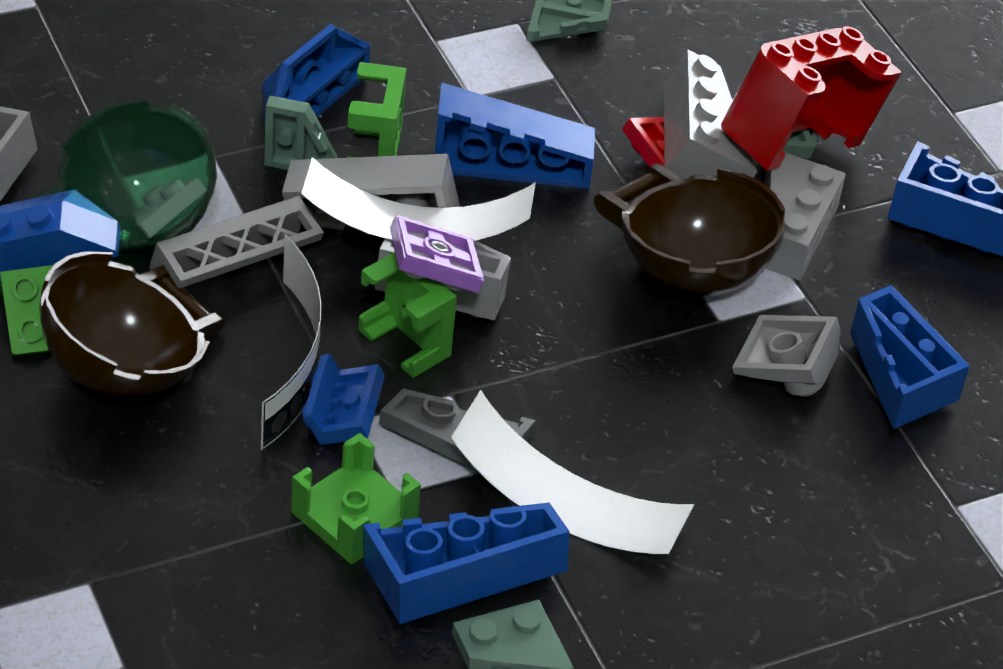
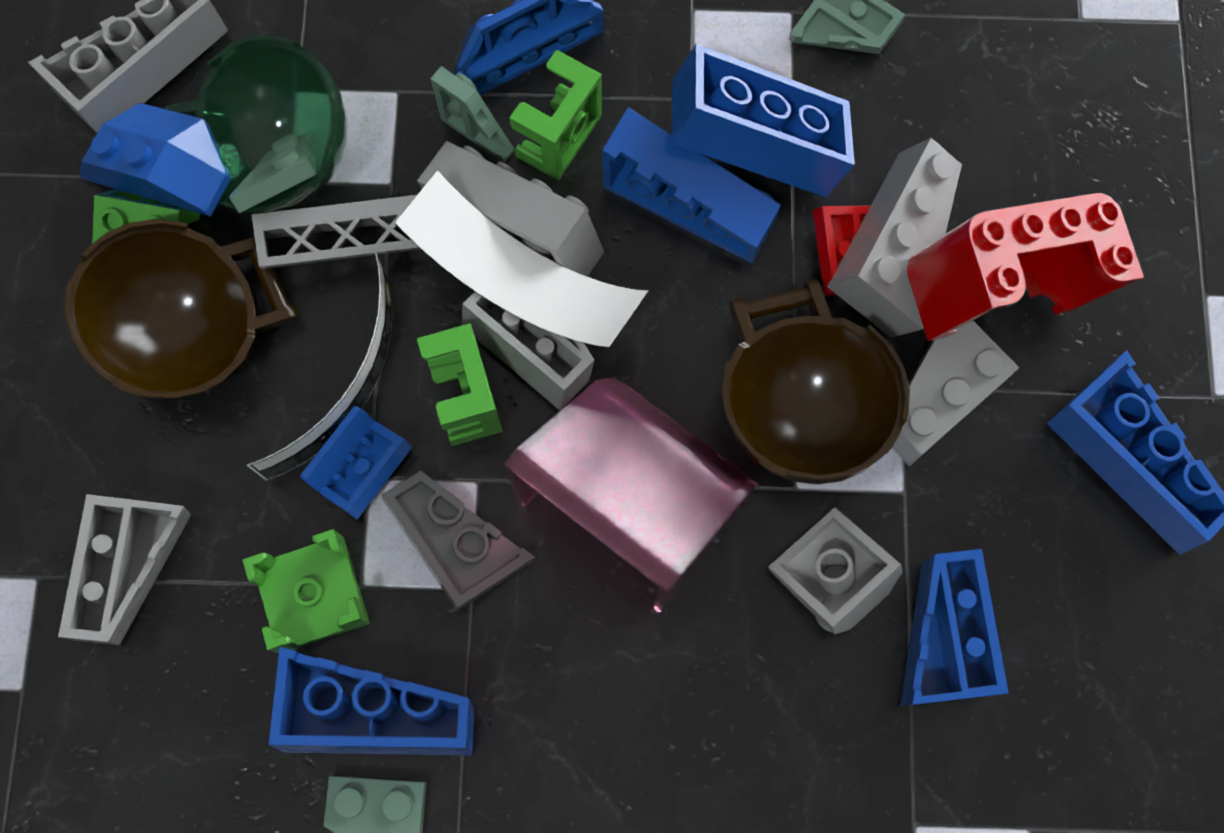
camera: 30 degrees right, 30 degrees up
medium lavender piece [390,215,484,293] -> none
white sticker [451,390,694,554] -> none
none -> light grey wedge [58,494,192,645]
none -> clear pink windscreen [504,377,758,612]
none -> blue brick [671,44,855,197]

